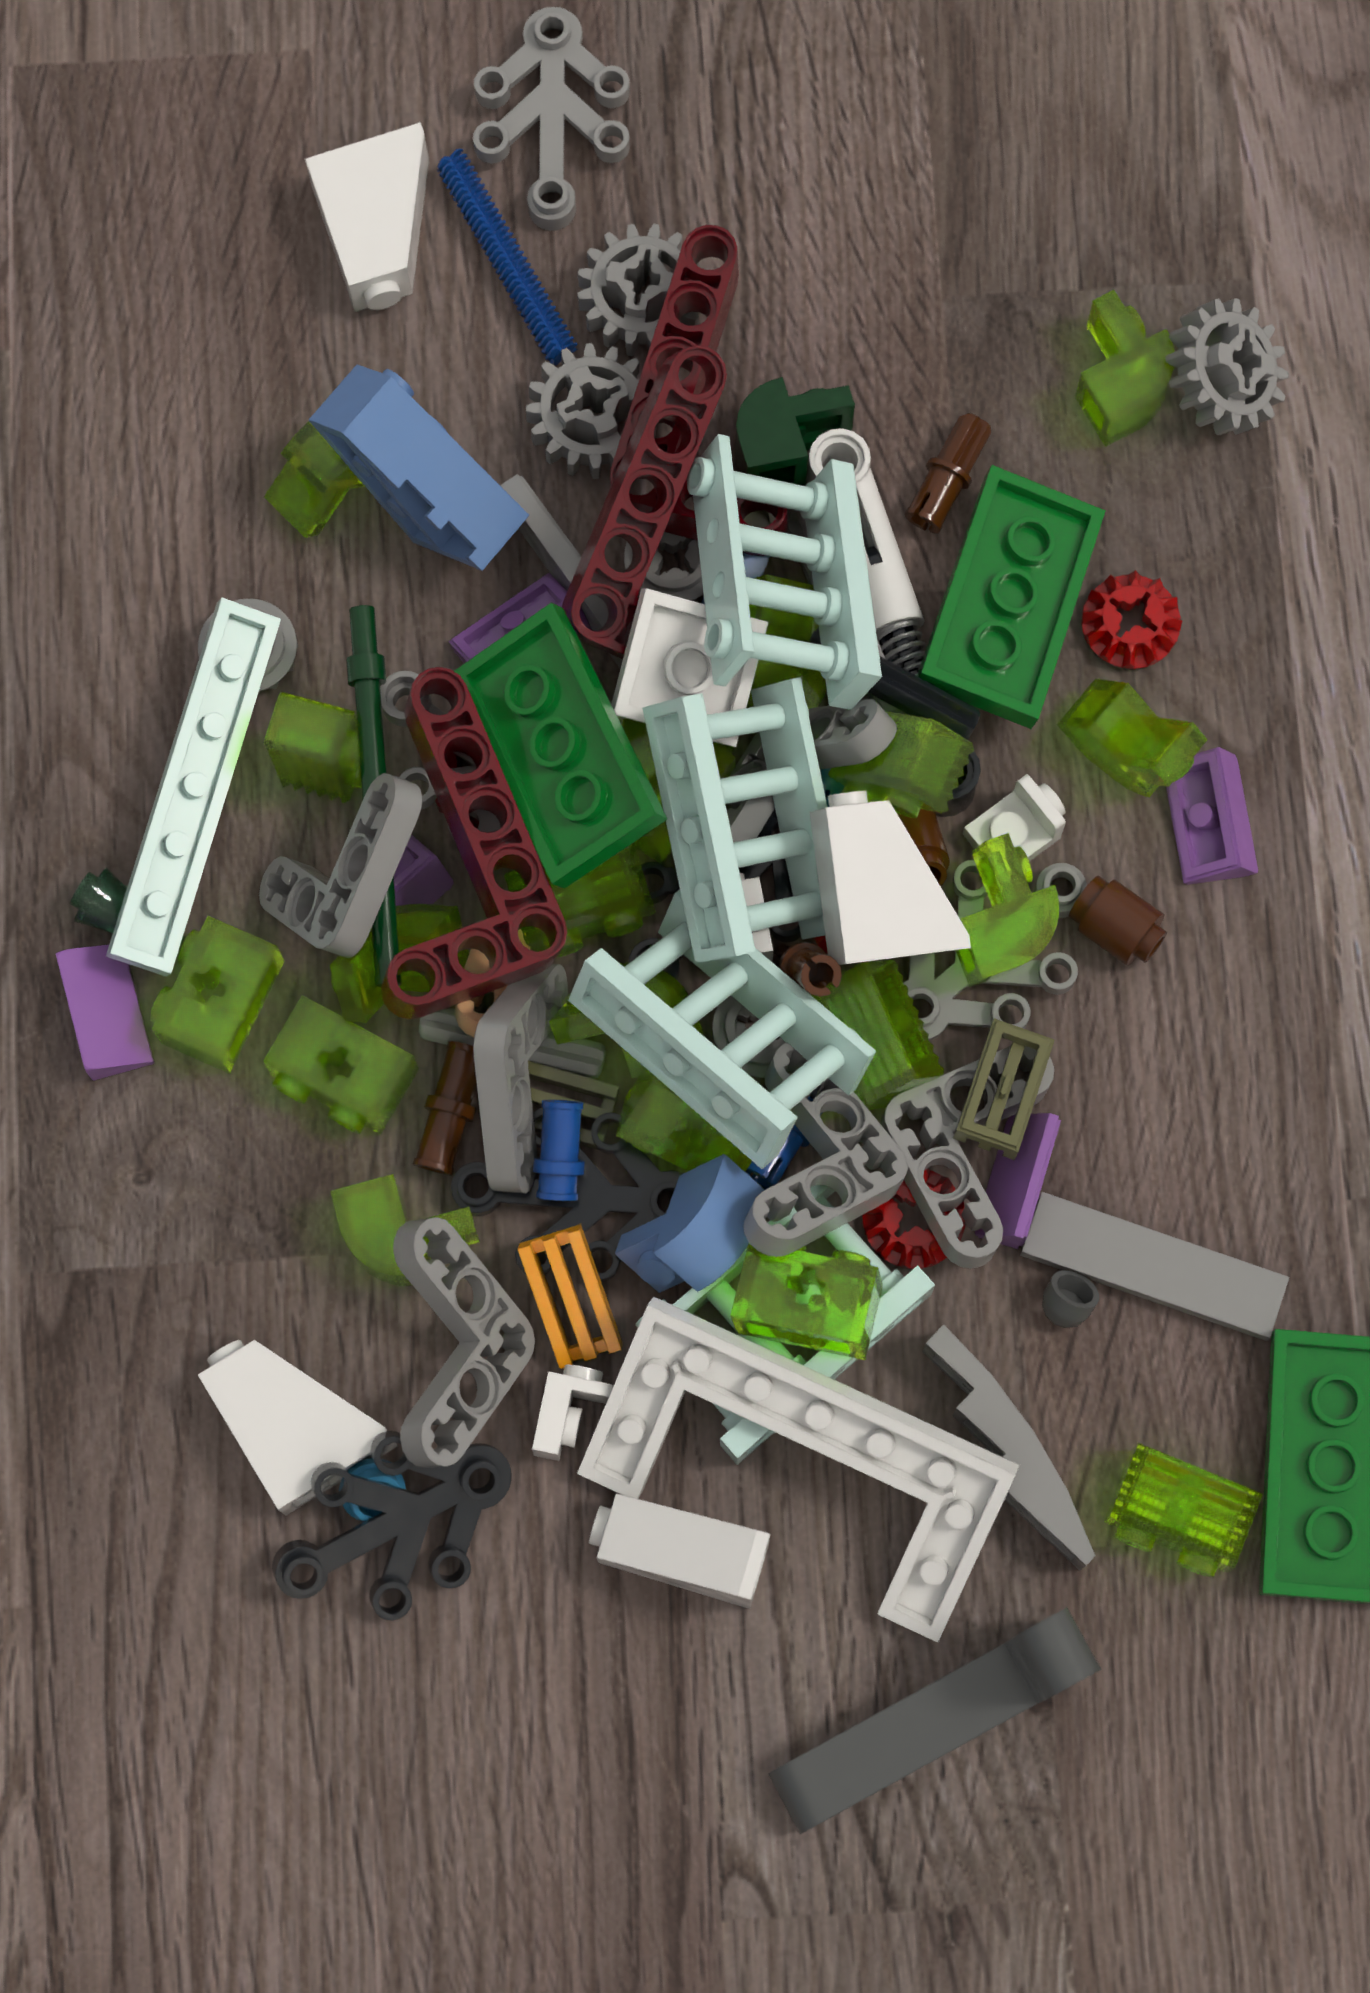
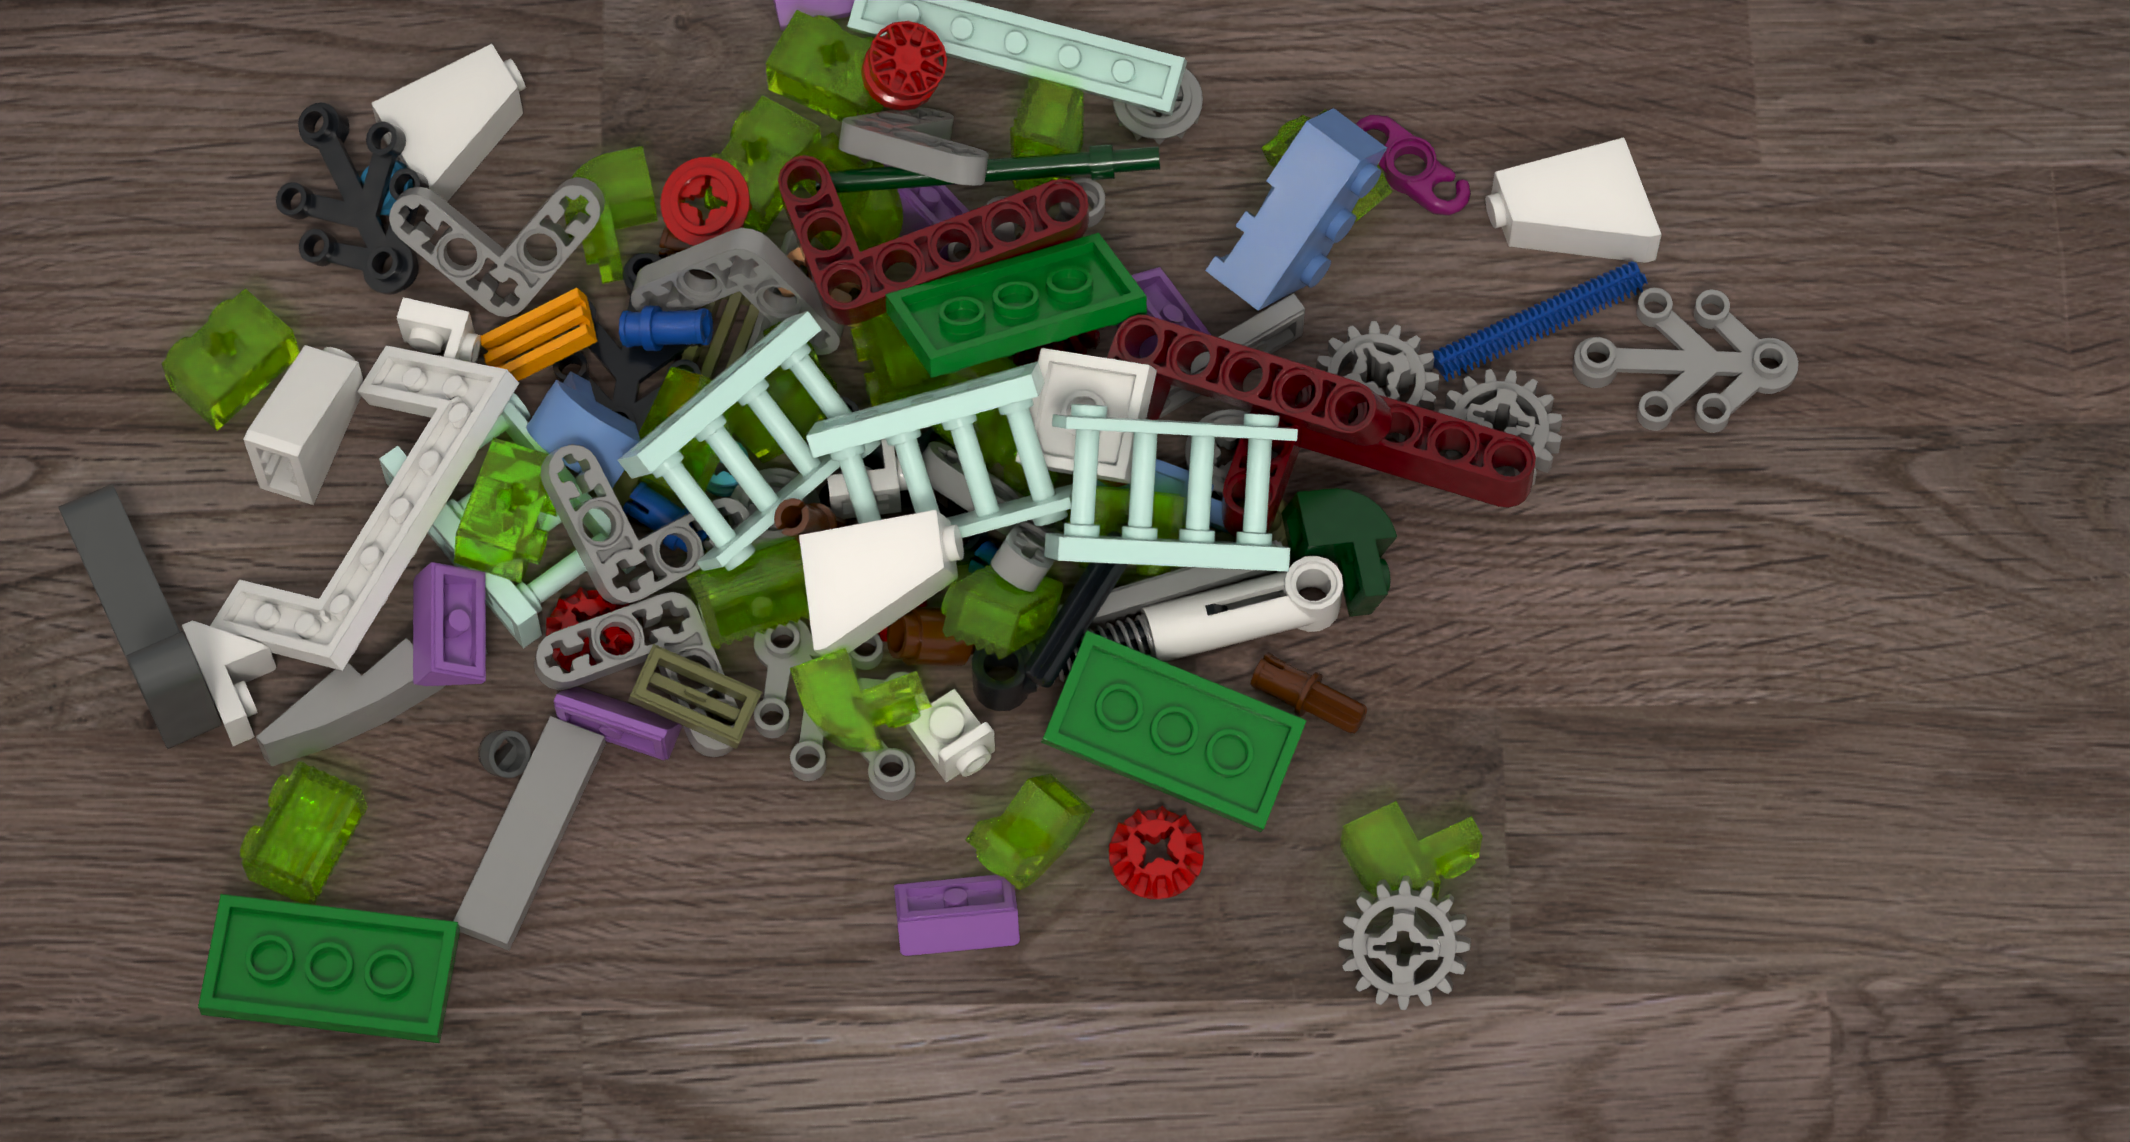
camera: 90 degrees right, 10 degrees down
reddish brown brick [1069,876,1167,966] -> none
none -> clear neon green brick [161,288,300,431]
none -> white slope [182,620,276,746]
none -> medium lavender slope [413,562,486,686]
none -> red gear [660,157,752,246]
none -> red wheel [861,21,947,111]
none -> magenta piece [1356,115,1471,216]

